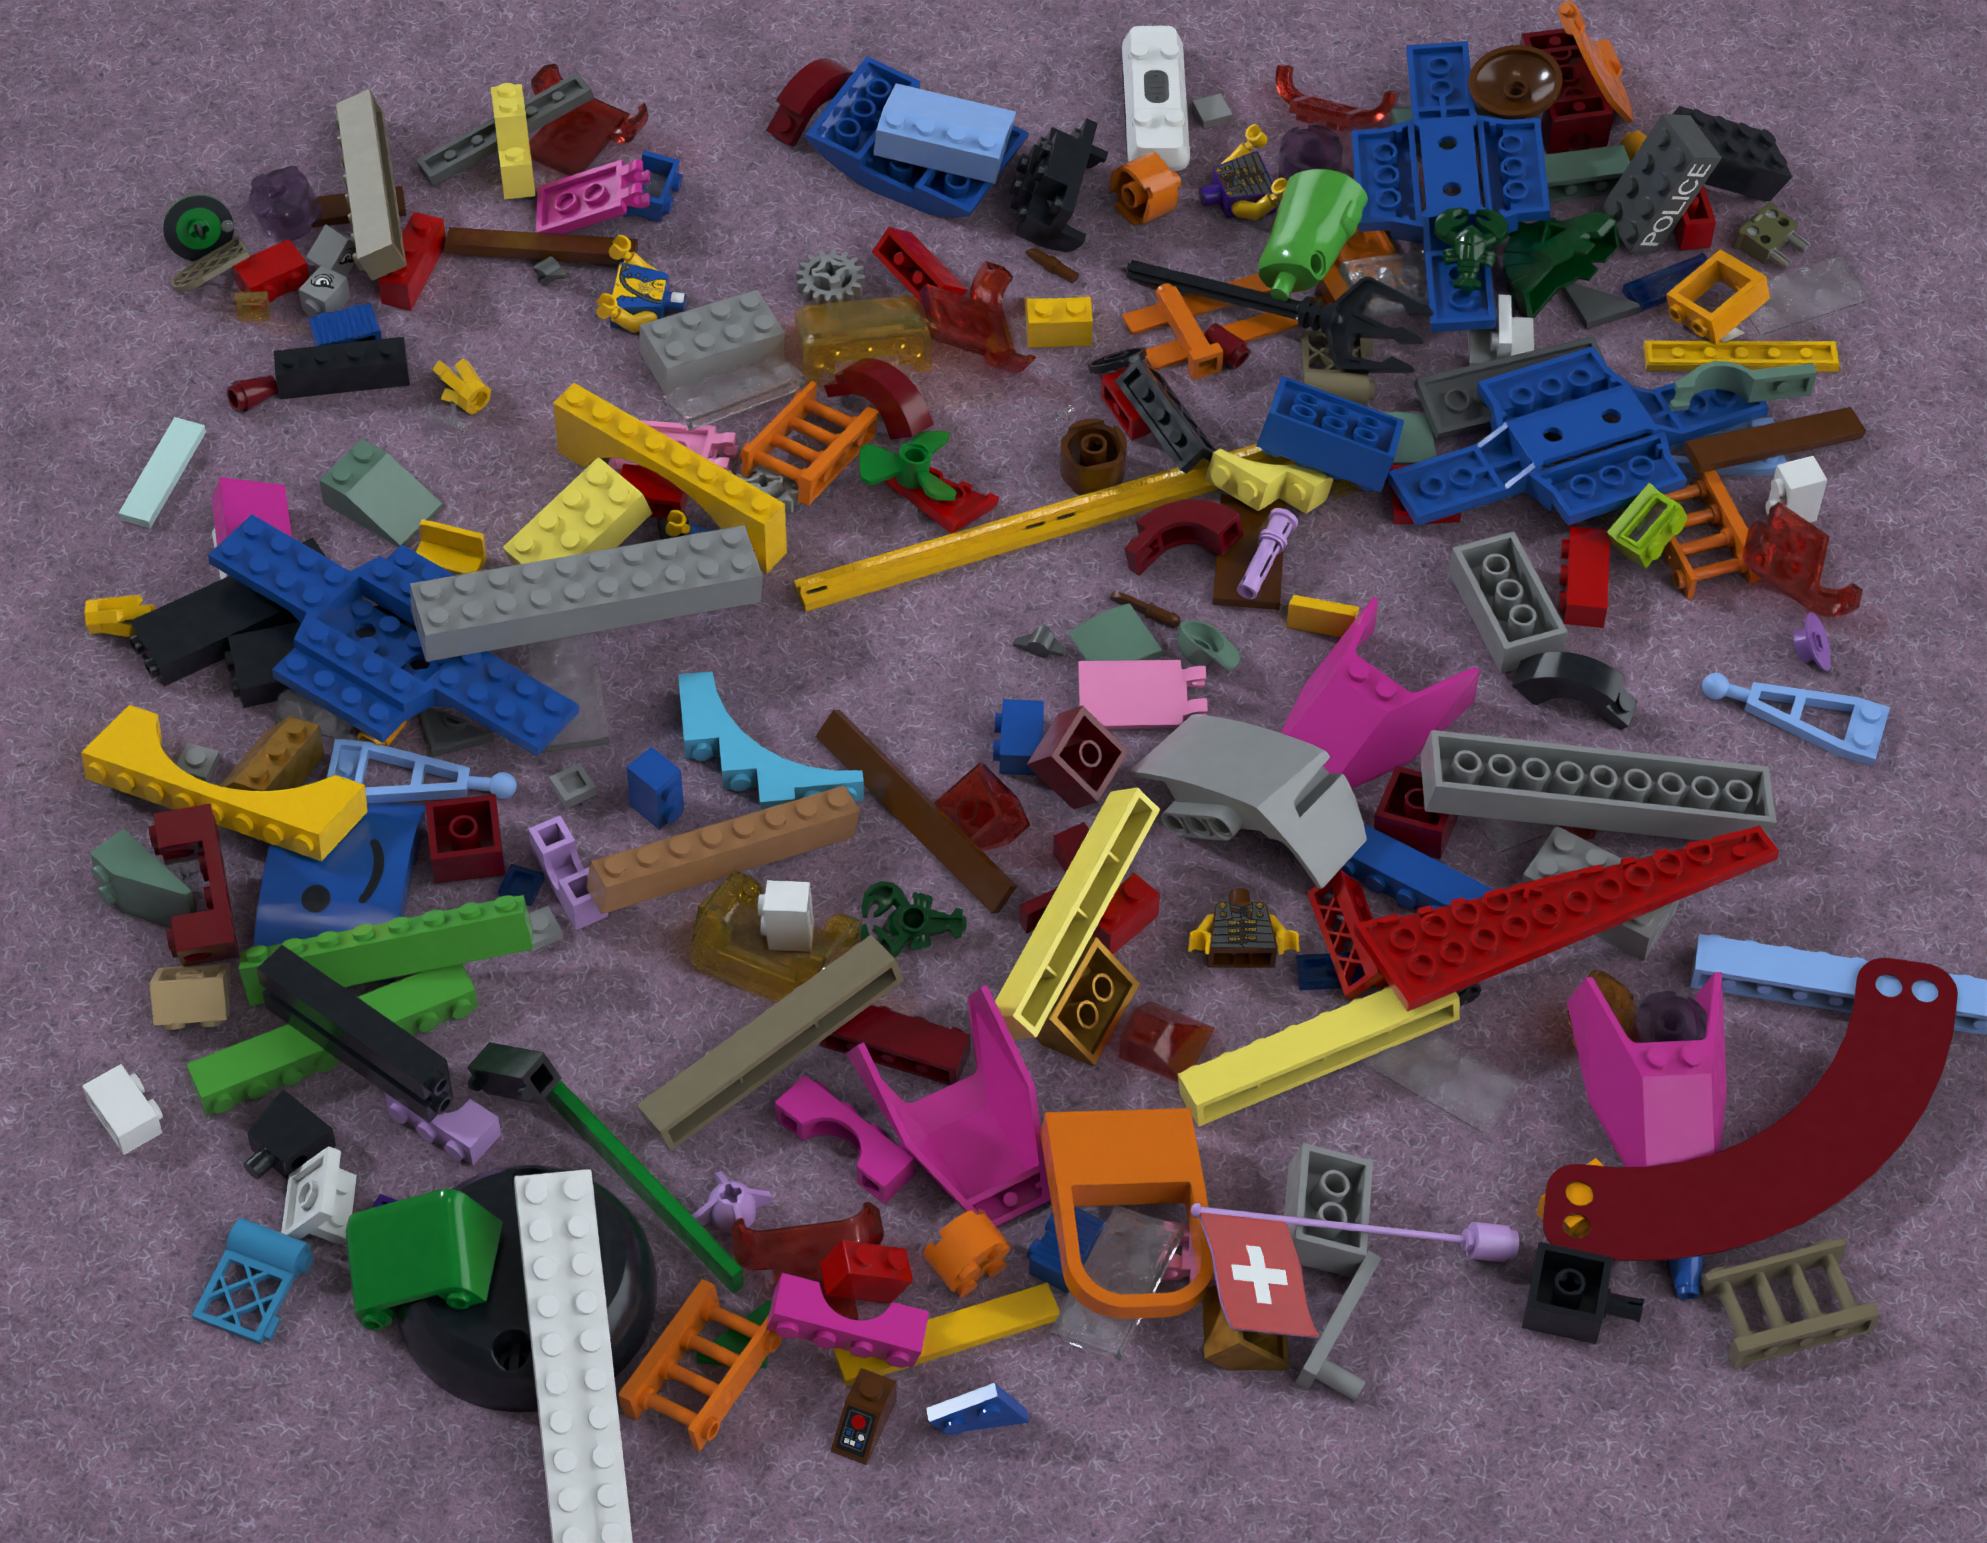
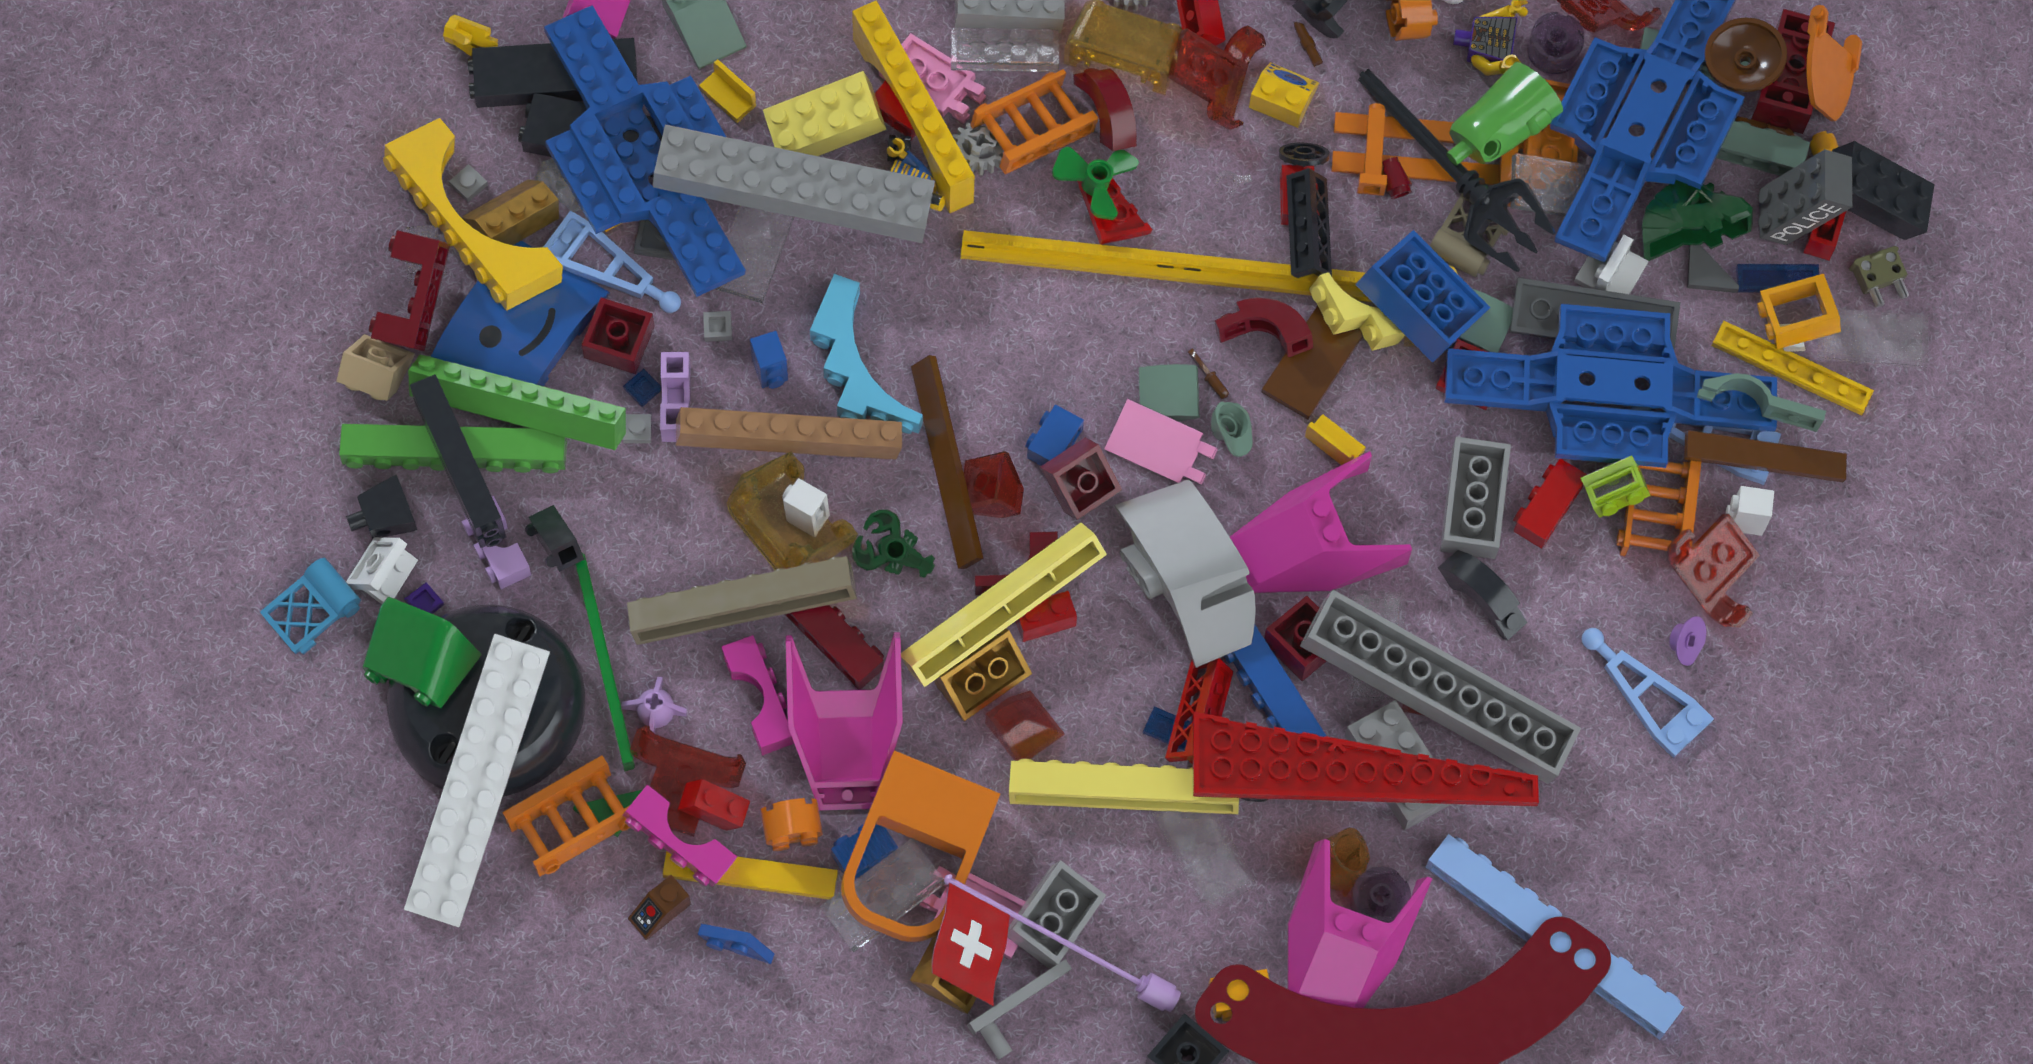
camera: 25 degrees right, 15 degrees up
white brick [82,1064,163,1155] -> none
sand green slope [90,828,197,927] -> none
dark grey piece [1013,625,1065,658] -> none
reddish brown brick [1060,418,1127,495] -> none
torso [1188,888,1300,968] -> none
lavender pin [1237,508,1298,600] -> none
dark green animal [1434,207,1509,293] -> none

